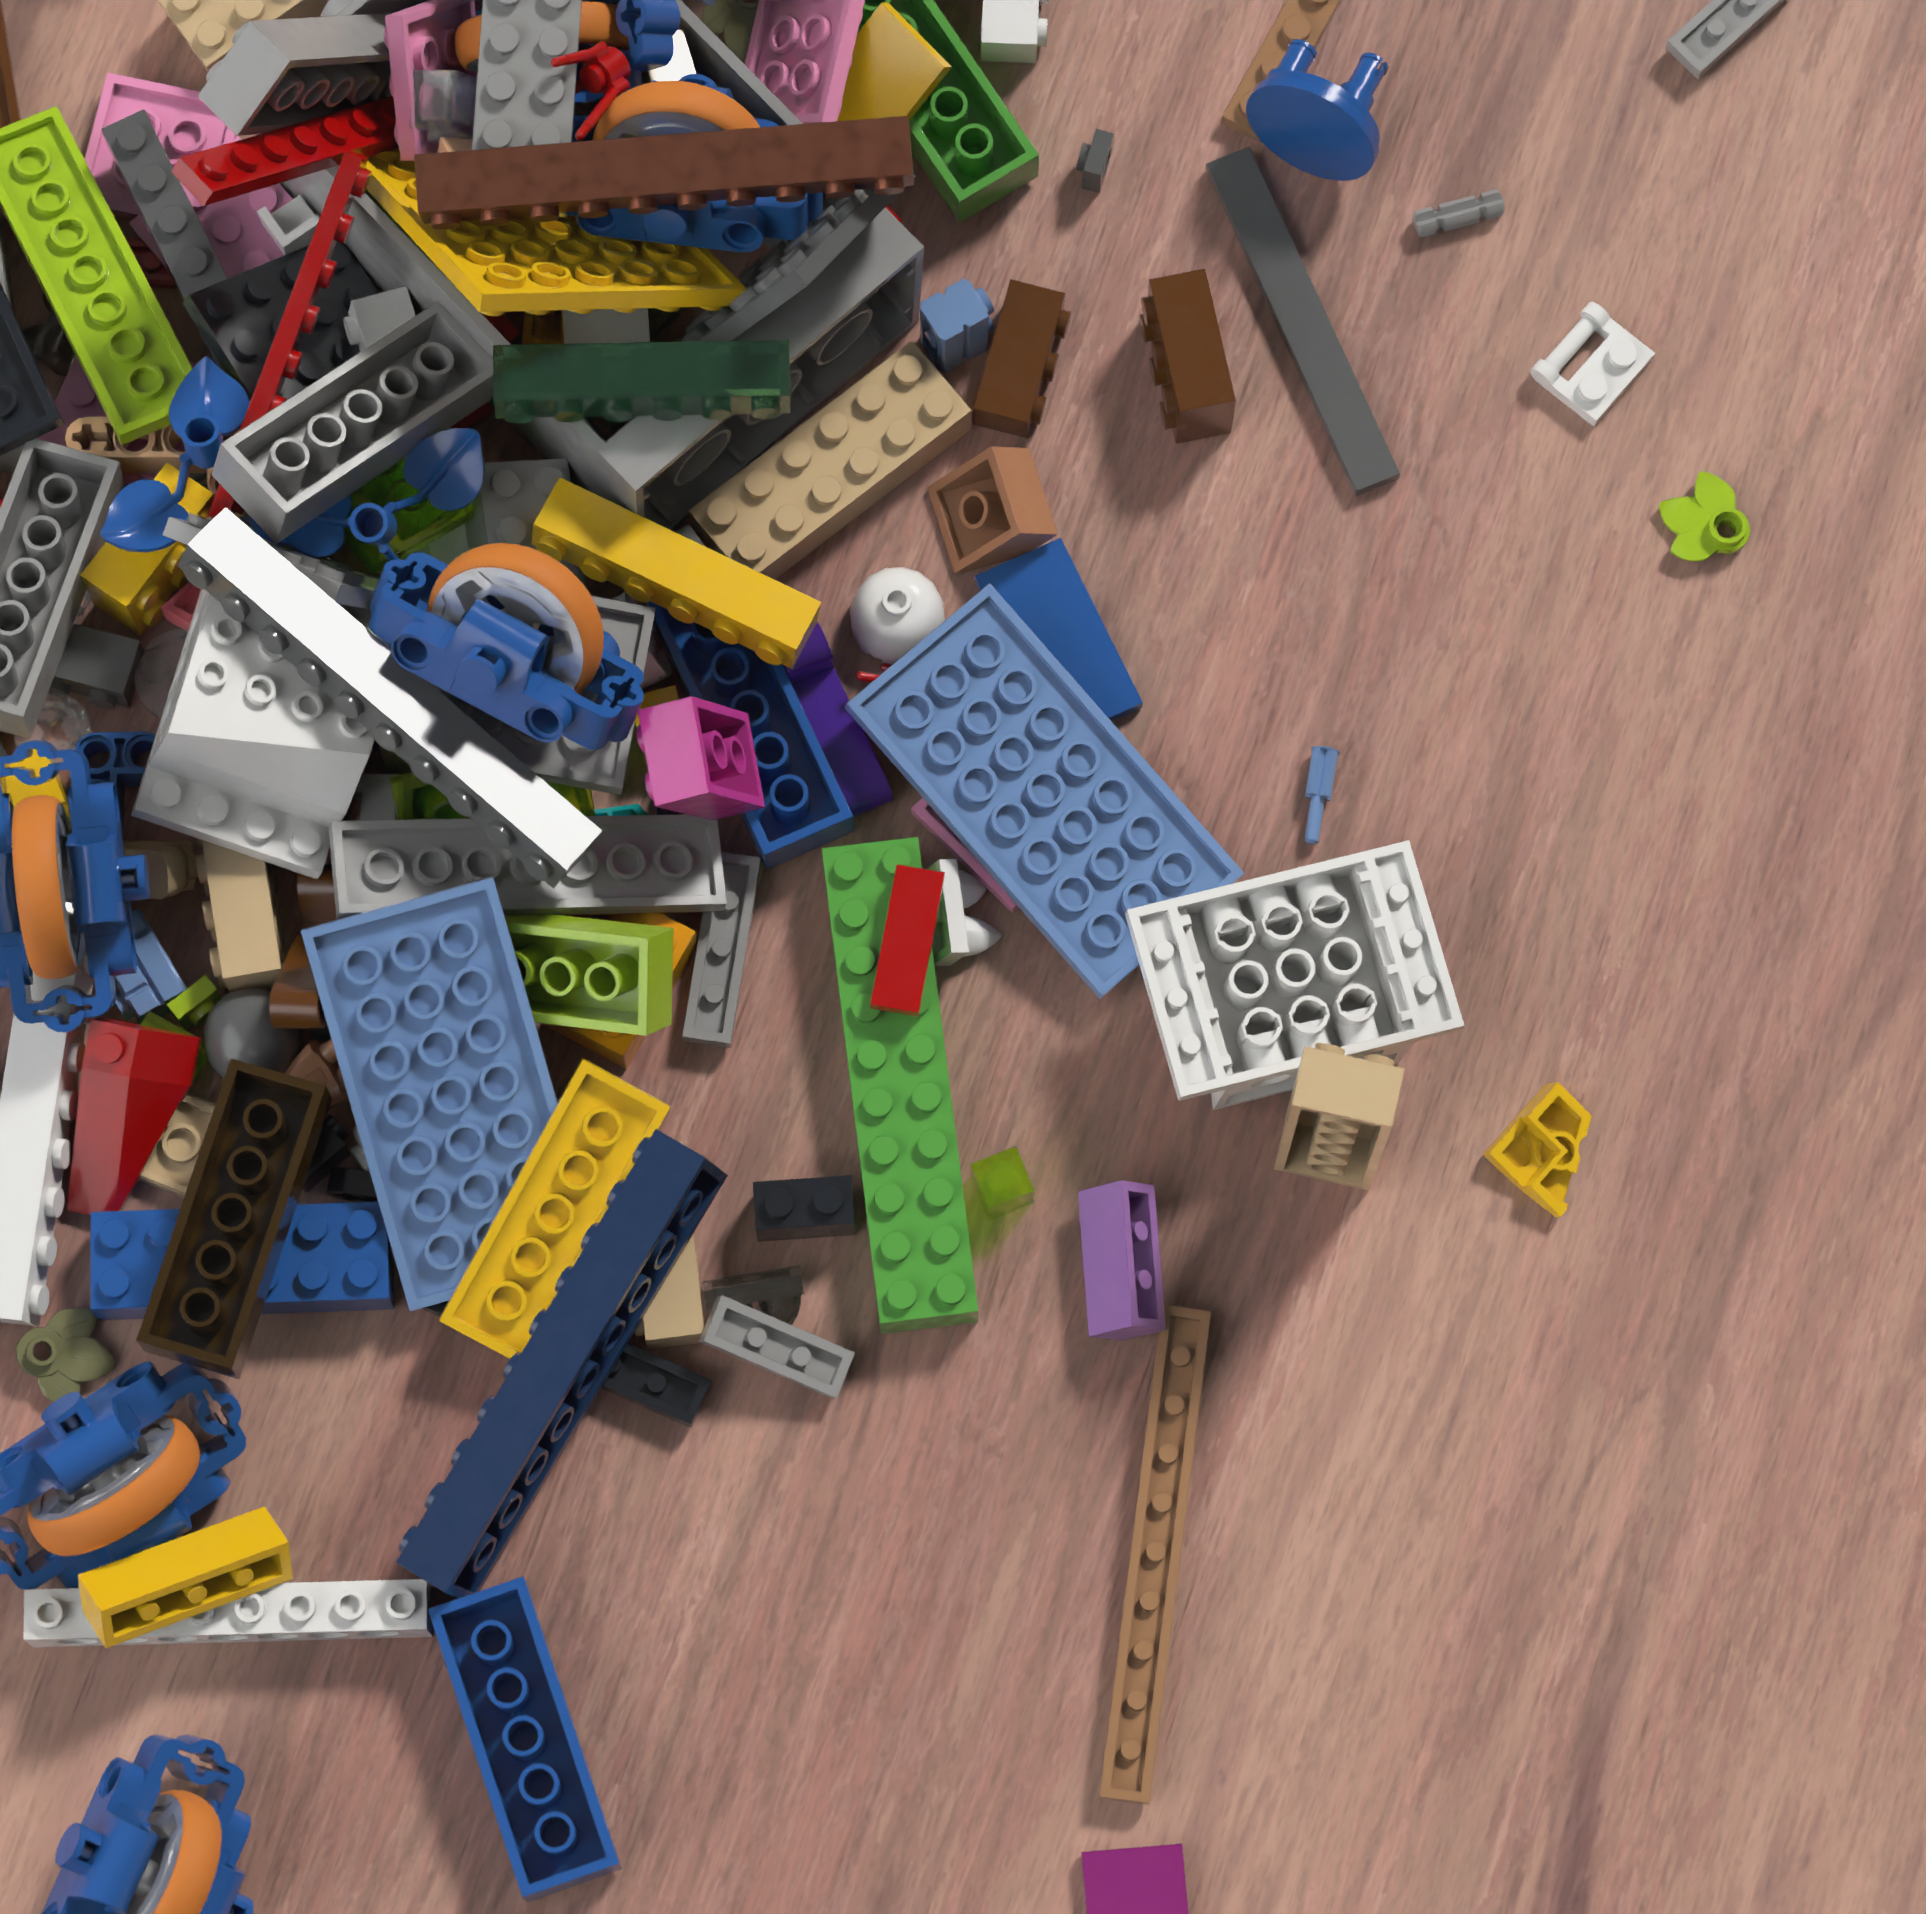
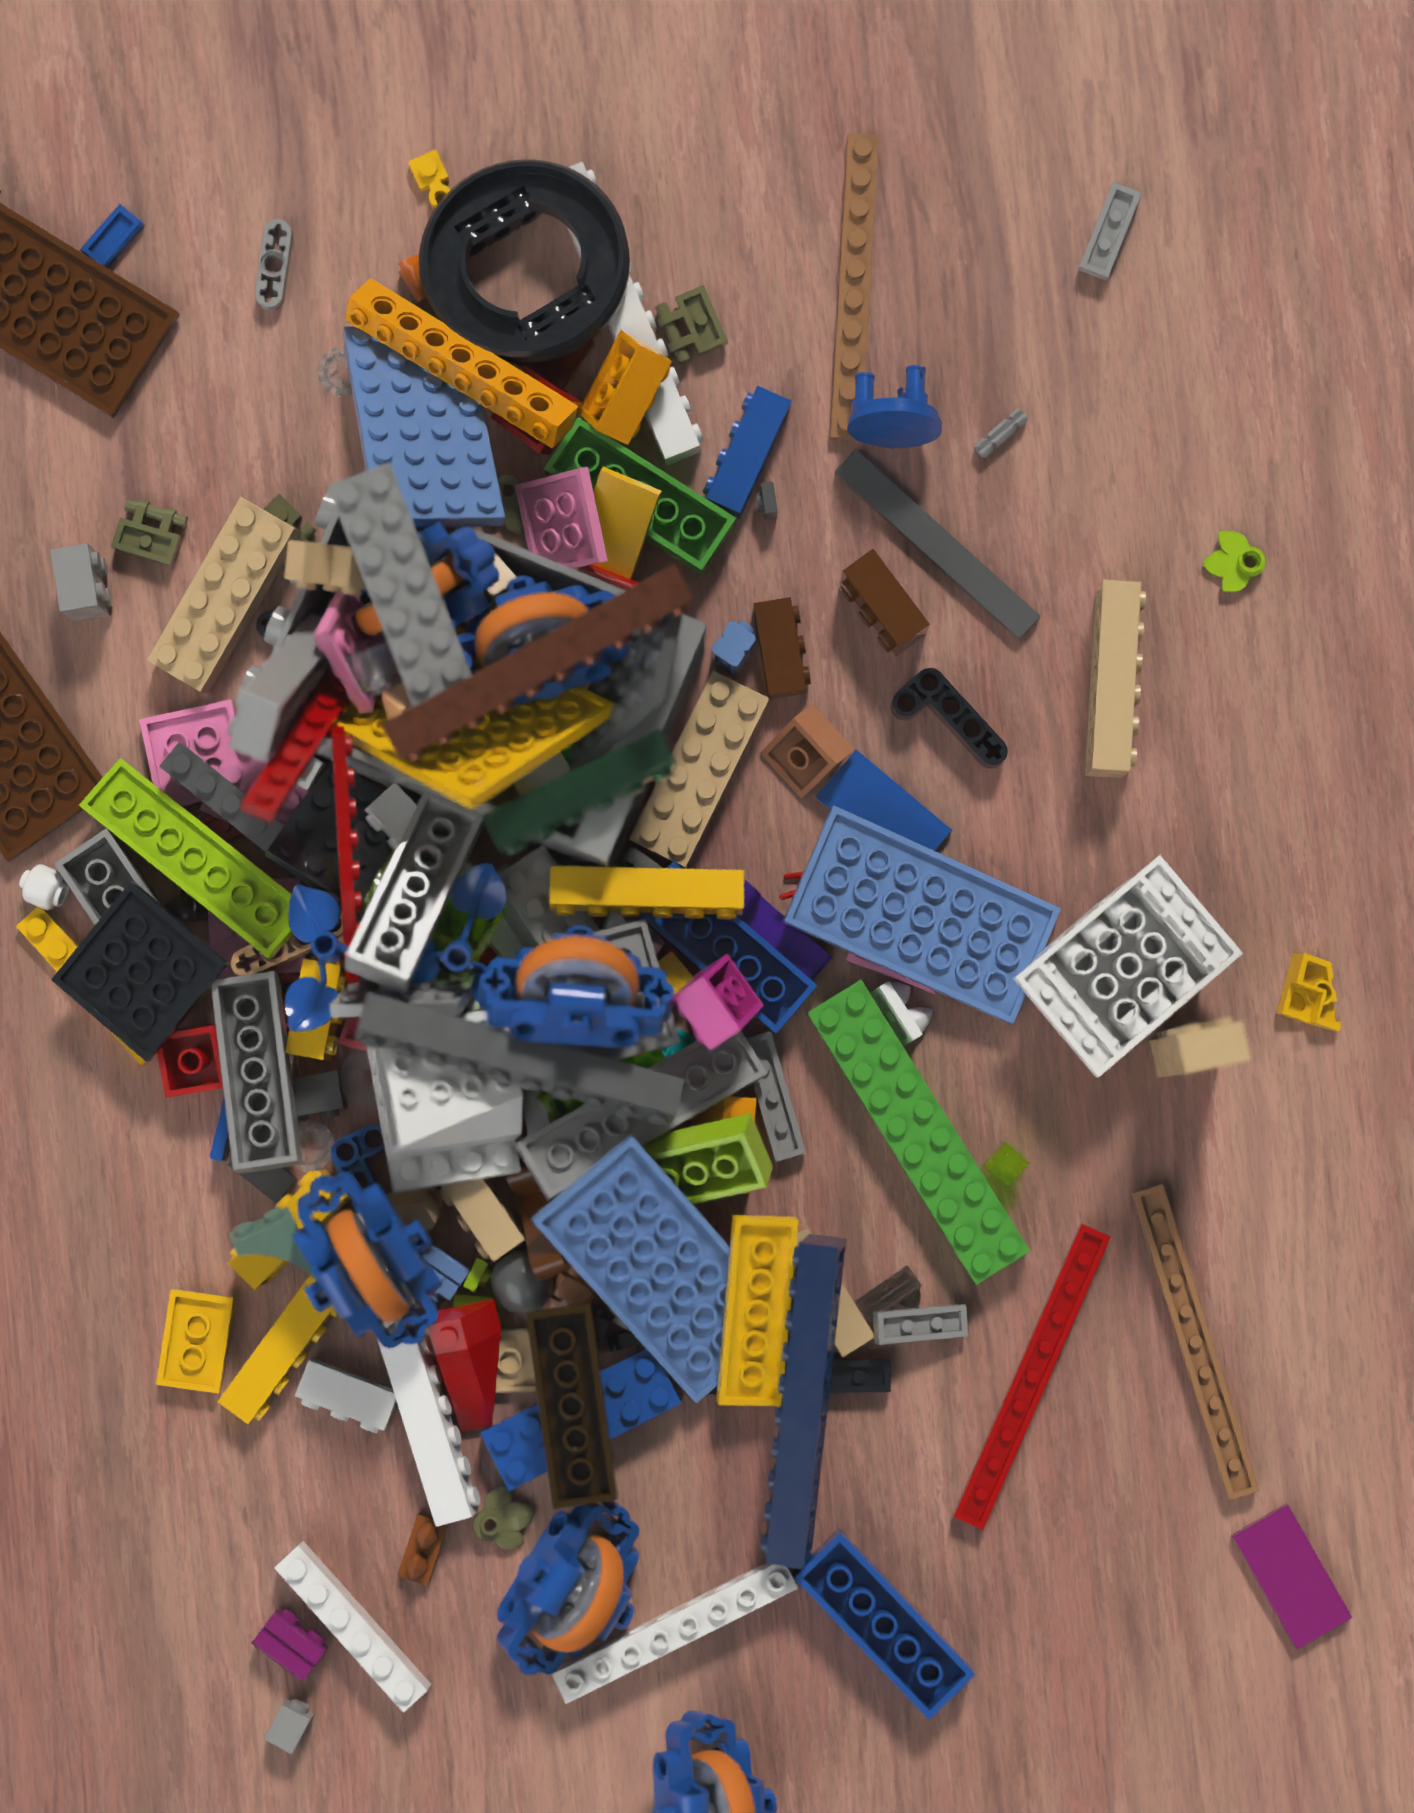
camera: 20 degrees left, 10 degrees up
yellow brick [77,1506,293,1649] -> none
red plant [550,41,631,141] -> none
black brick [753,1175,855,1242] -> none
white cylinder [850,567,945,665] -> none
red tile [870,864,945,1017] -> none
medium lavender brick [1078,1180,1166,1341] -> none
medium blue axle [1304,746,1340,845] -> none
white plate [1530,302,1655,427] -> none
none -> blue brick [703,385,792,519]
none -> black beam [891,667,1008,769]
none -> red plate [953,1223,1111,1530]
none -> tan brick [1085,579,1146,778]

